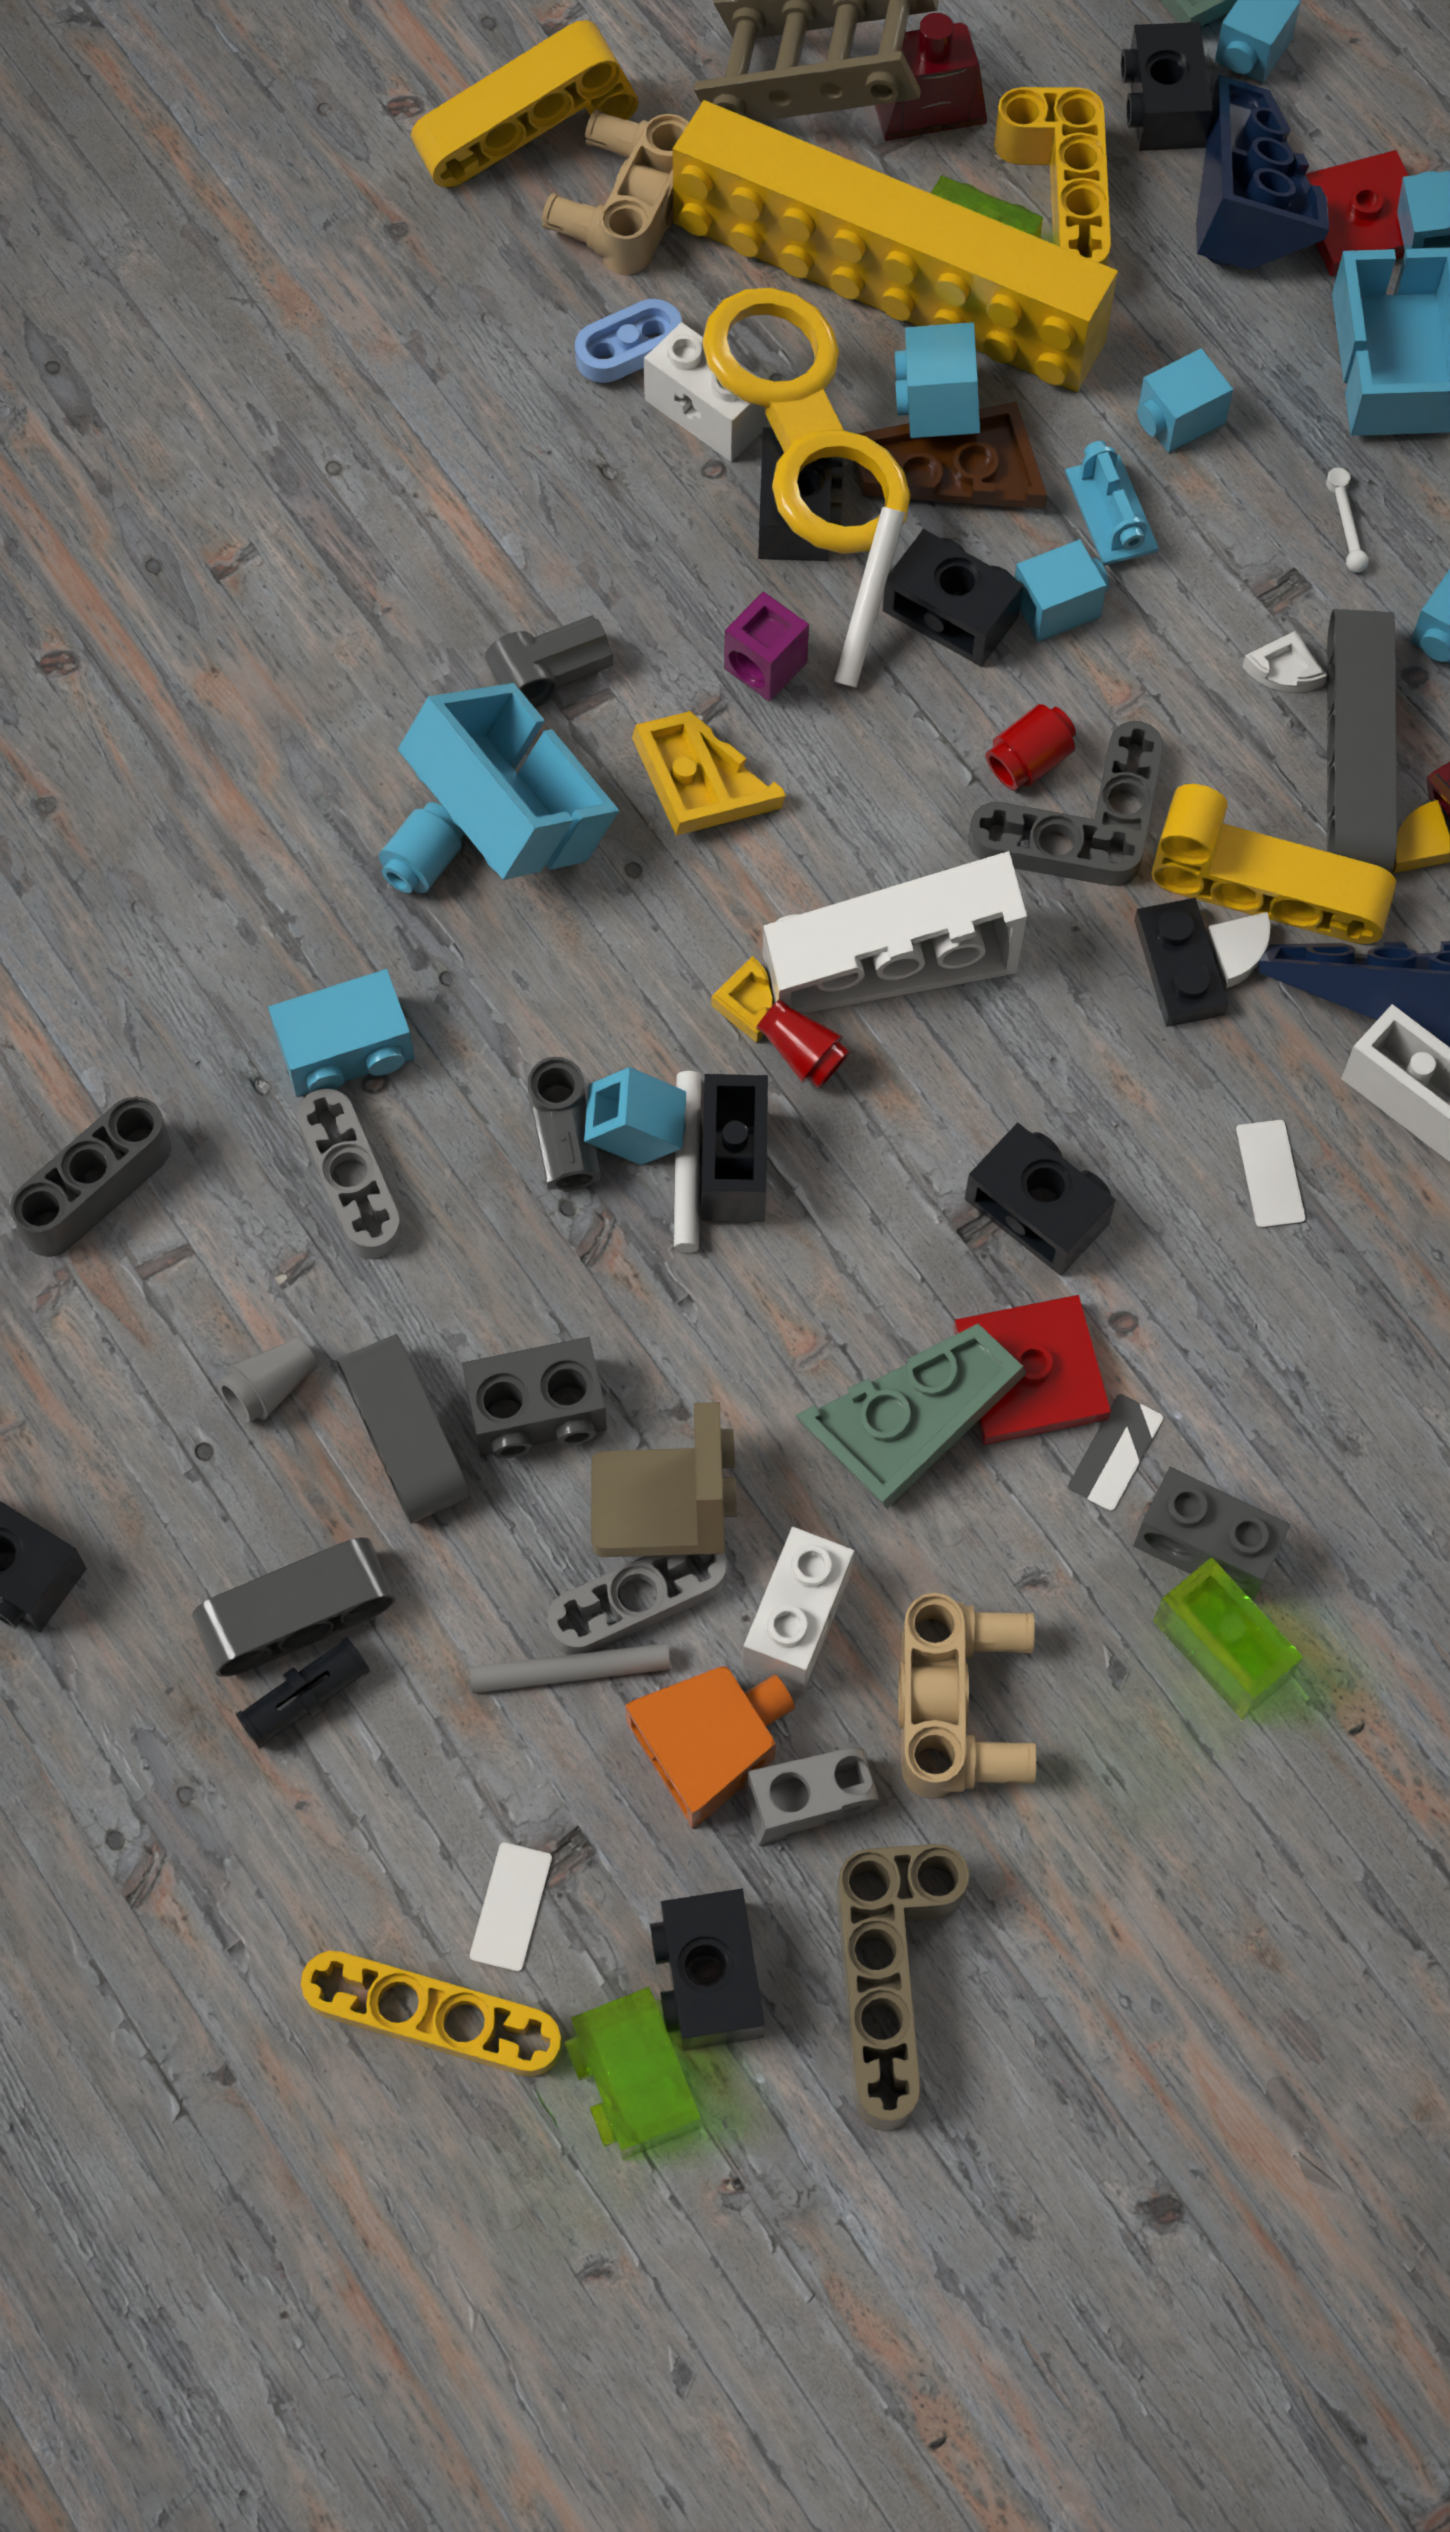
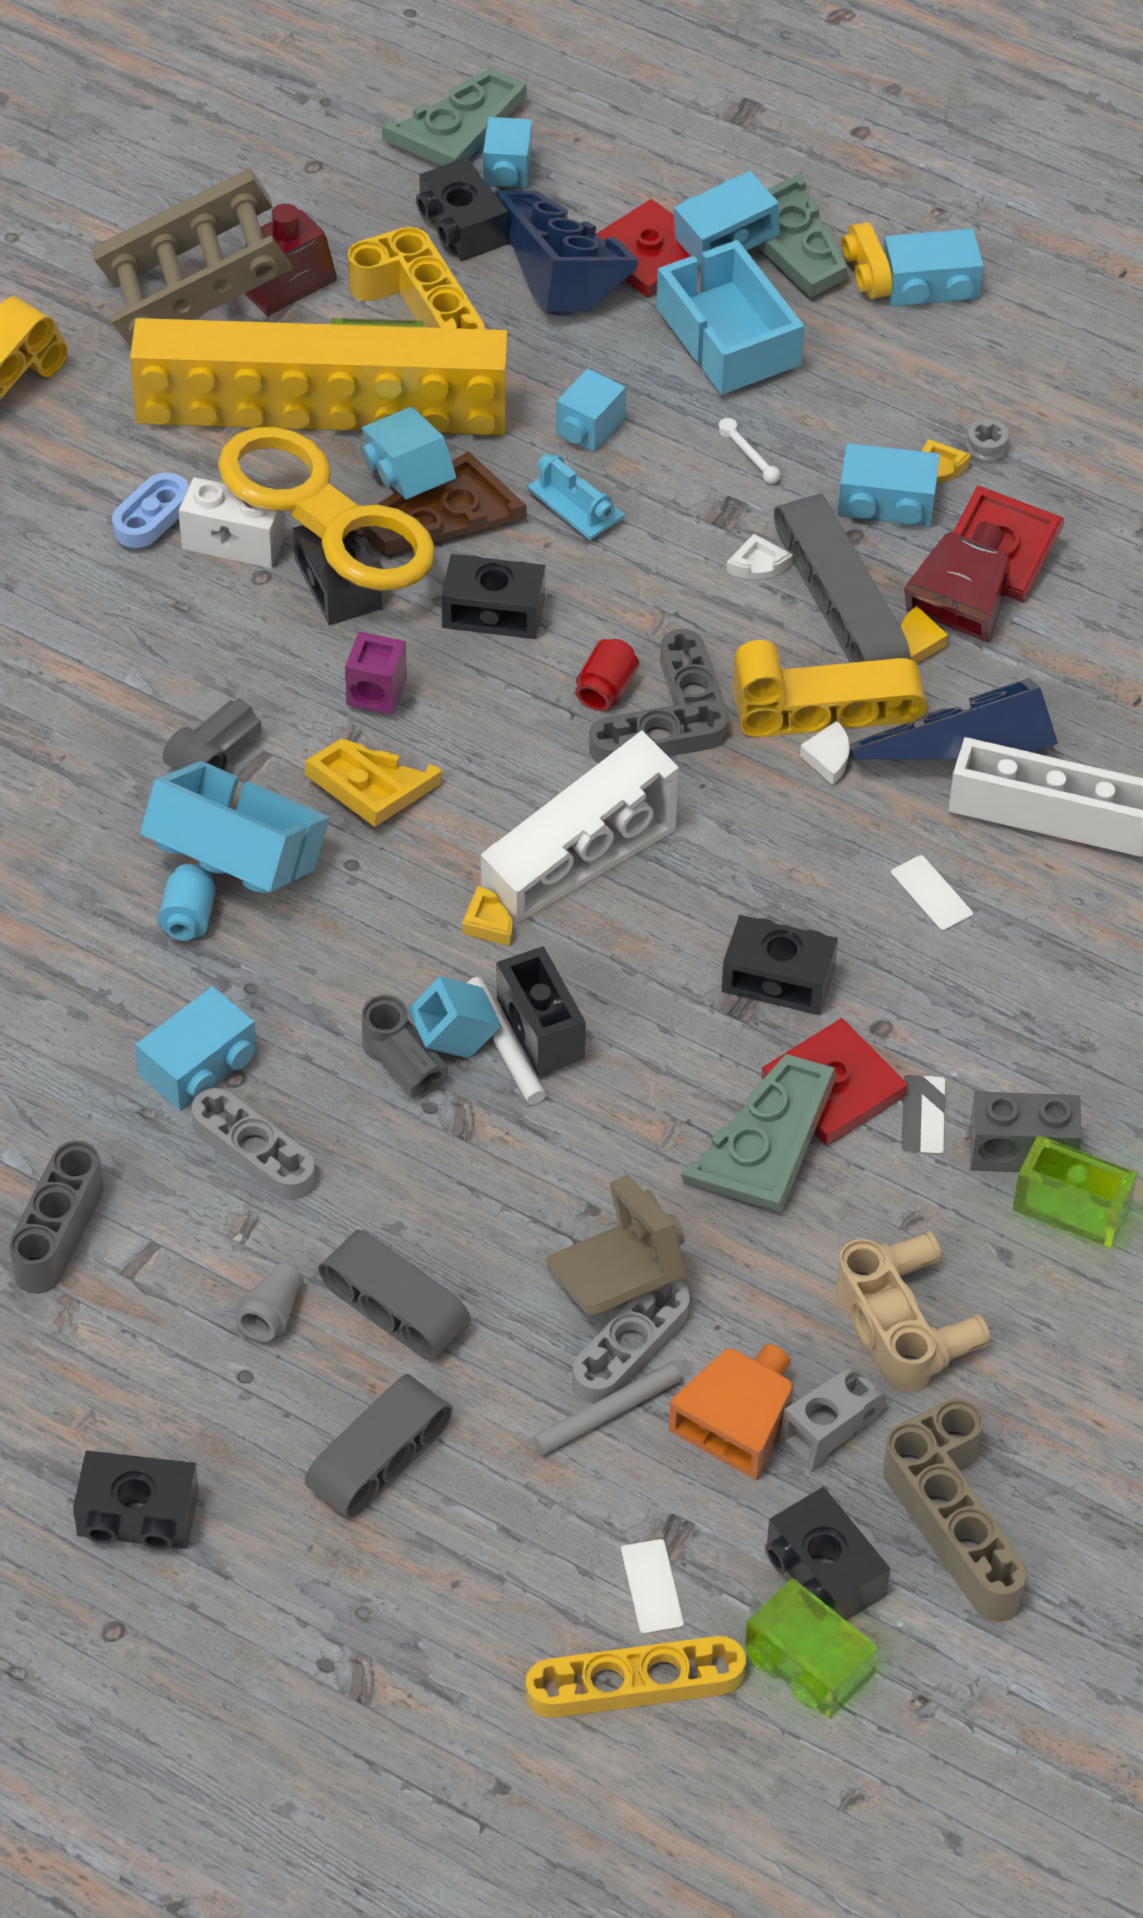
camera: 25 degrees left, 15 degrees down
black pin [236,1637,370,1749] -> none
dark grey brick [462,1336,607,1458] -> none
tan piece [542,109,689,275] -> none
white brick [742,1527,854,1692] -> none
red cone [756,999,851,1089] -> none
white bar [834,507,905,688] -> none
medium azure brick [1015,539,1109,642] -> none
black plate [1134,897,1228,1027] -> none

